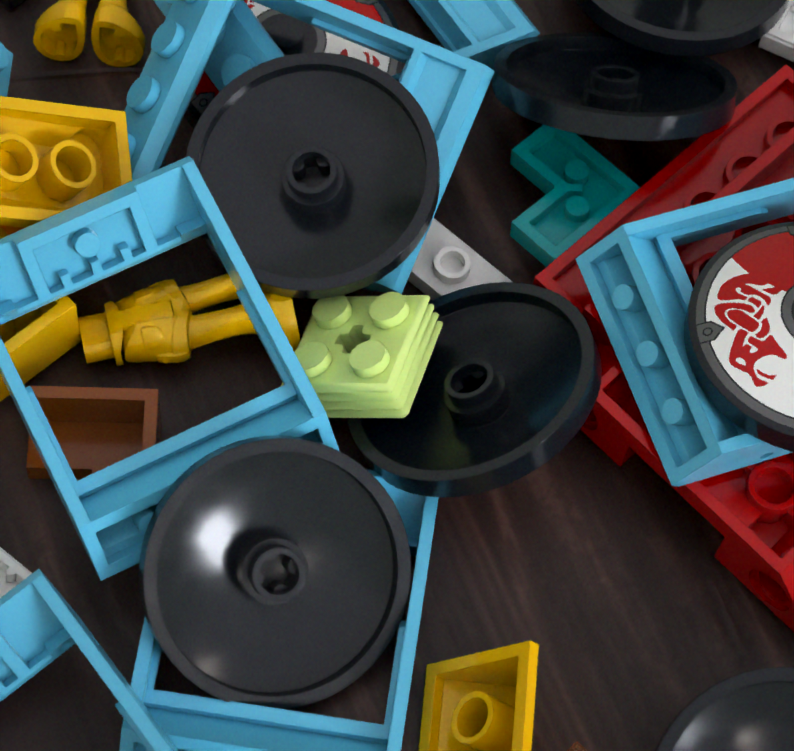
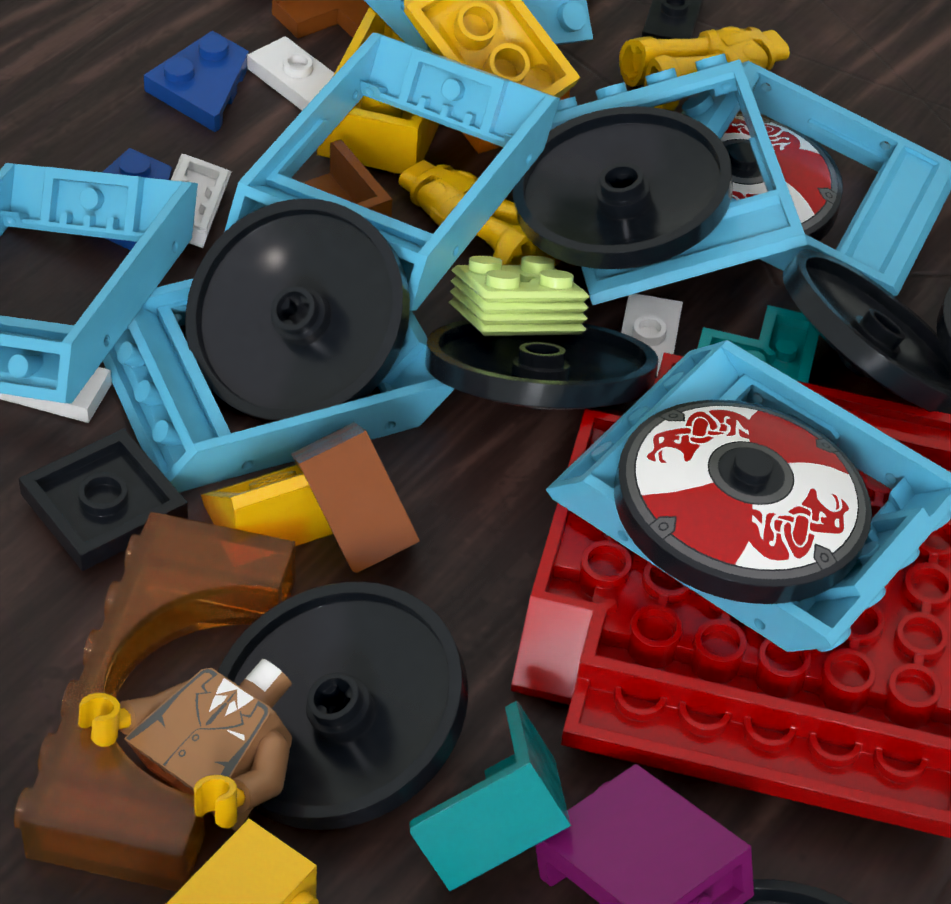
camera: 60 degrees right, 15 degrees down
none -> dark orange panel [291,422,420,573]

